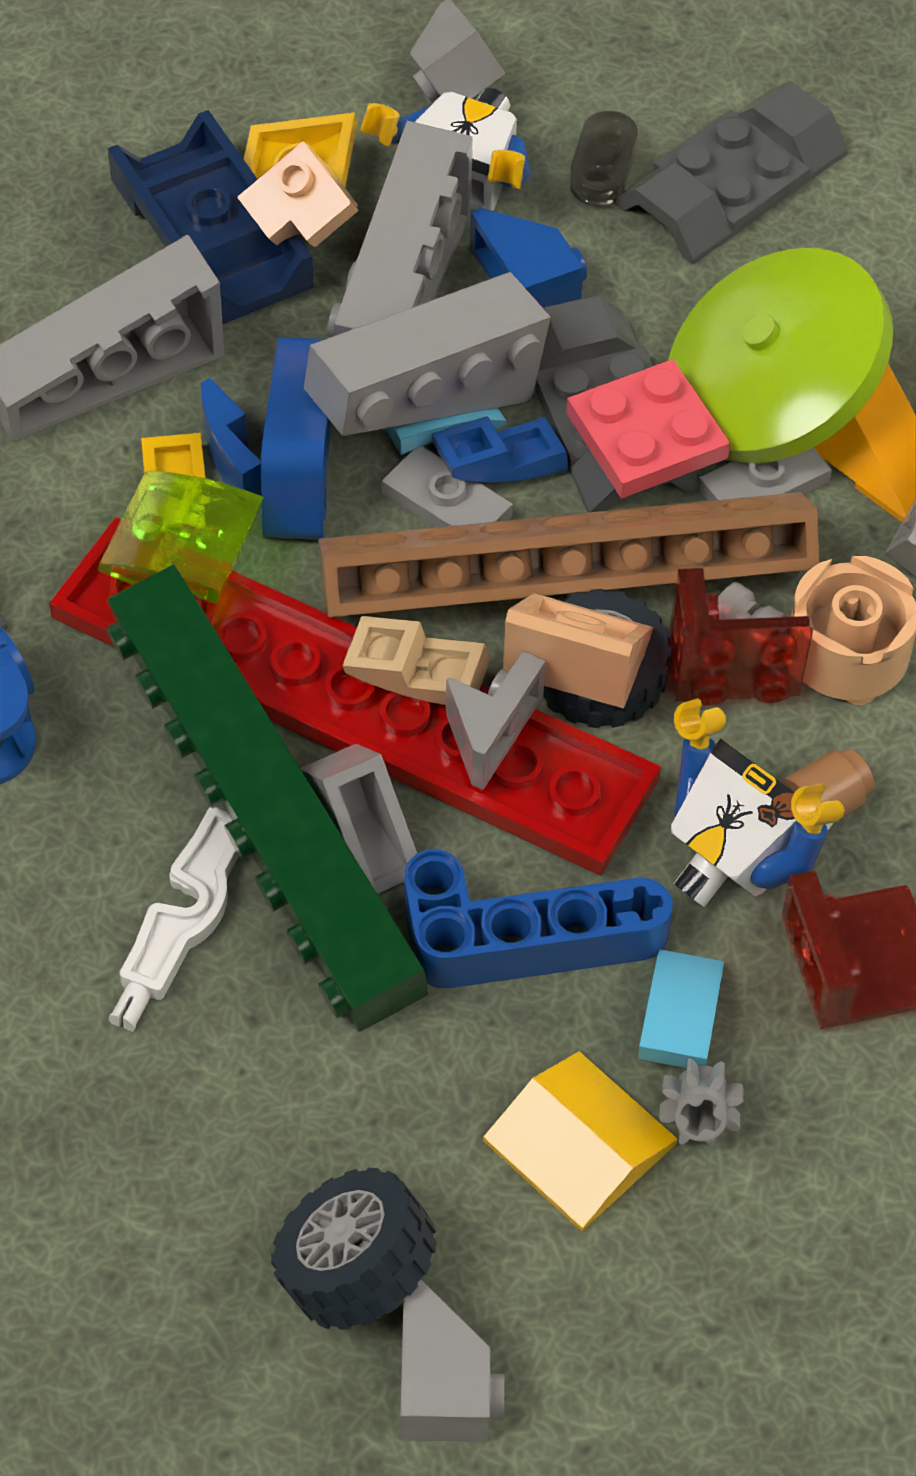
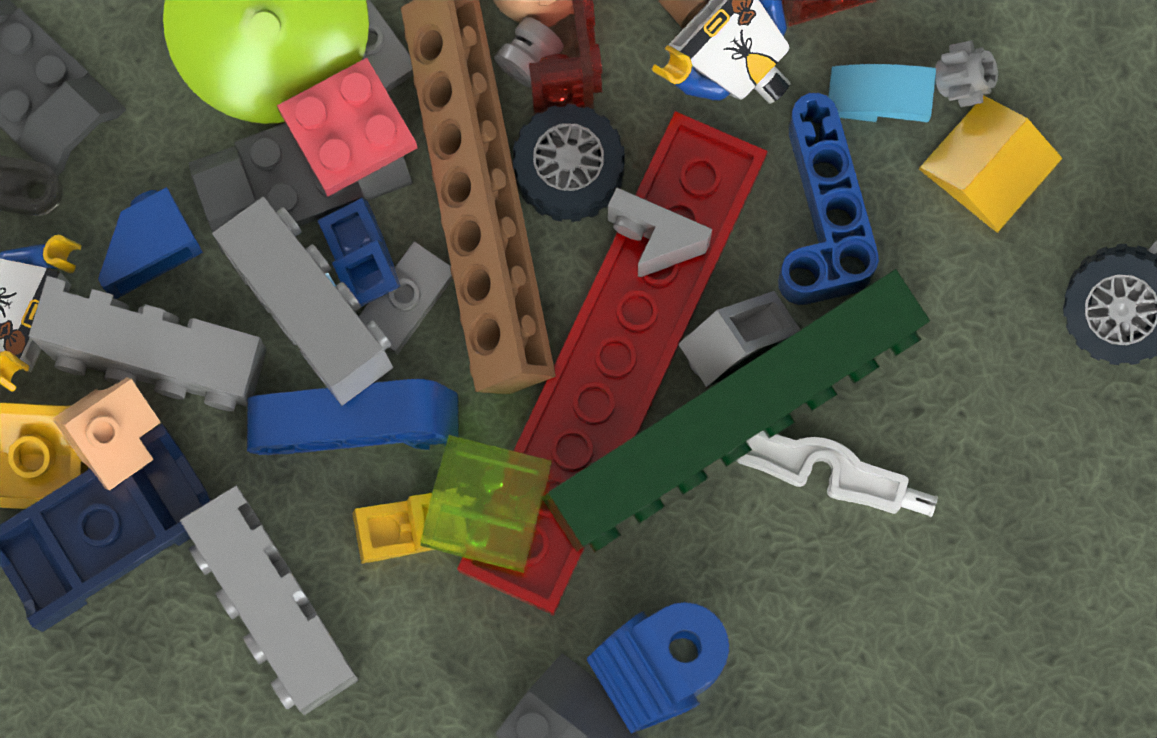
camera: 90 degrees left, 20 degrees up
blue slope [200,378,261,509] -> none
tan slope [343,616,490,705] -> none
light nougat slope [503,593,653,709] -> none

